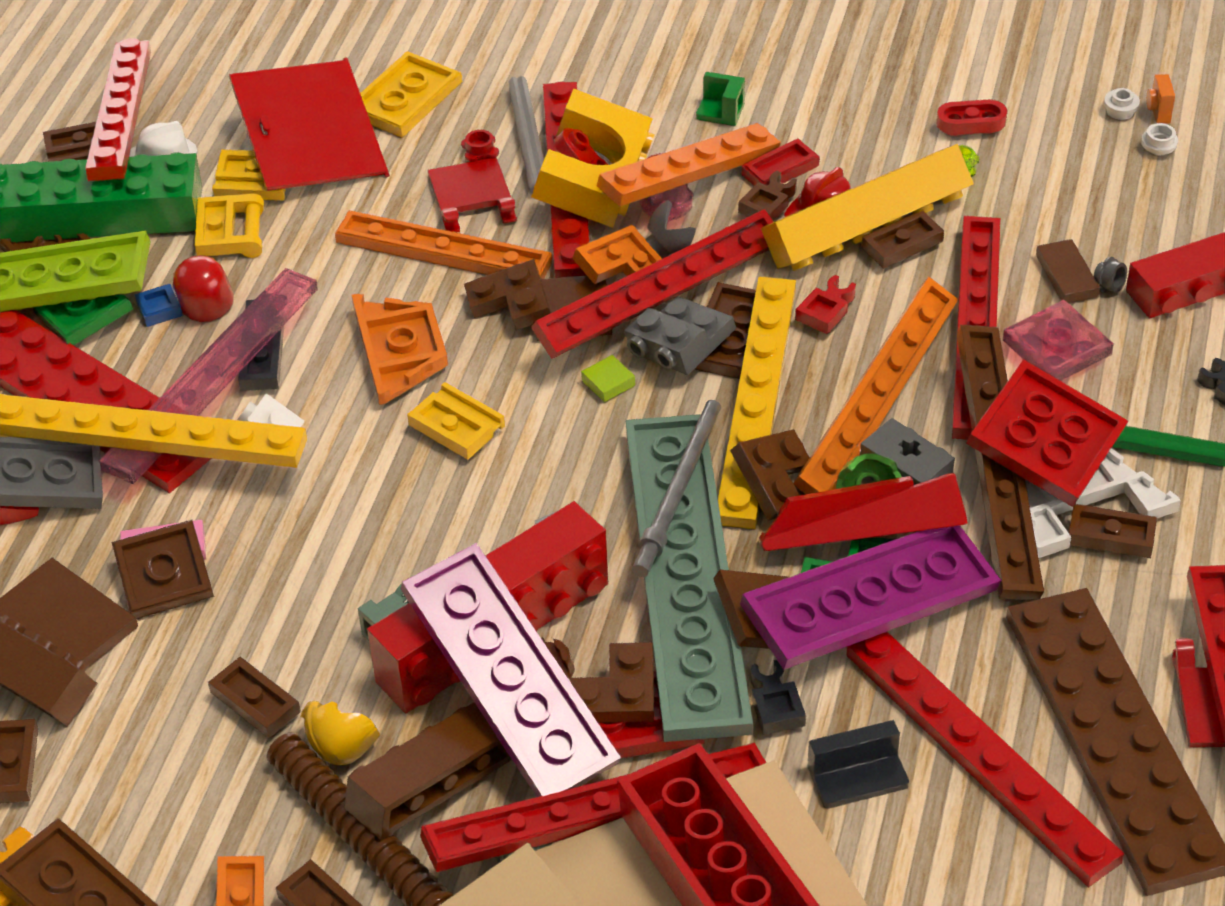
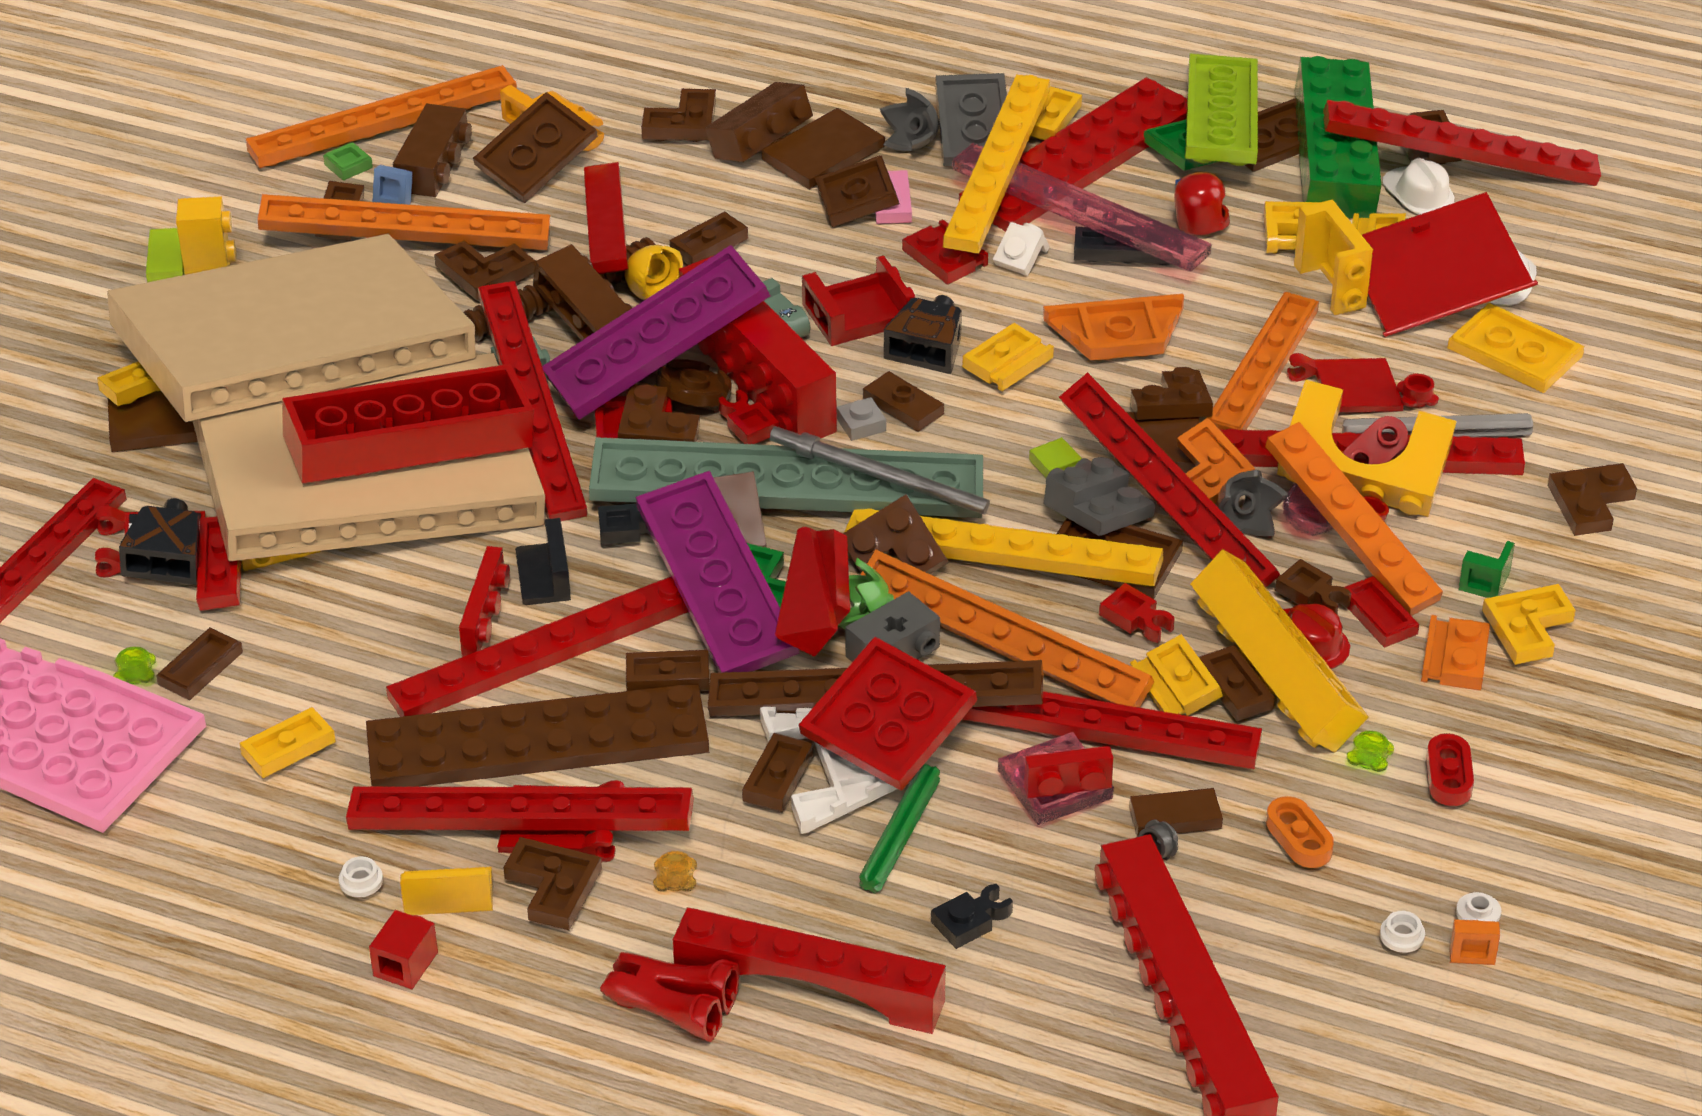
camera: 95 degrees right, 5 degrees down
none -> red plate [459,546,510,657]
none -> red tile [584,162,629,274]
none -> reddish brown plate [626,650,710,691]
none -> red plate [719,389,780,444]
none -> red panel [802,255,915,346]
none -> reddish brown plate [863,371,944,432]
none -> dark grey piece [880,88,939,151]
none -> torso [884,295,962,374]
none -> red plate [902,219,988,285]
none -> red plate [1024,746,1114,798]
none -> yellow plate [1130,634,1223,716]
none -> orange plate [1266,796,1334,868]
none -> yellow panel [1294,199,1373,315]
none -> orange plate [1421,615,1490,691]
none -> yellow plate [1482,584,1576,665]
none -> reddish brown plate [1547,463,1637,536]

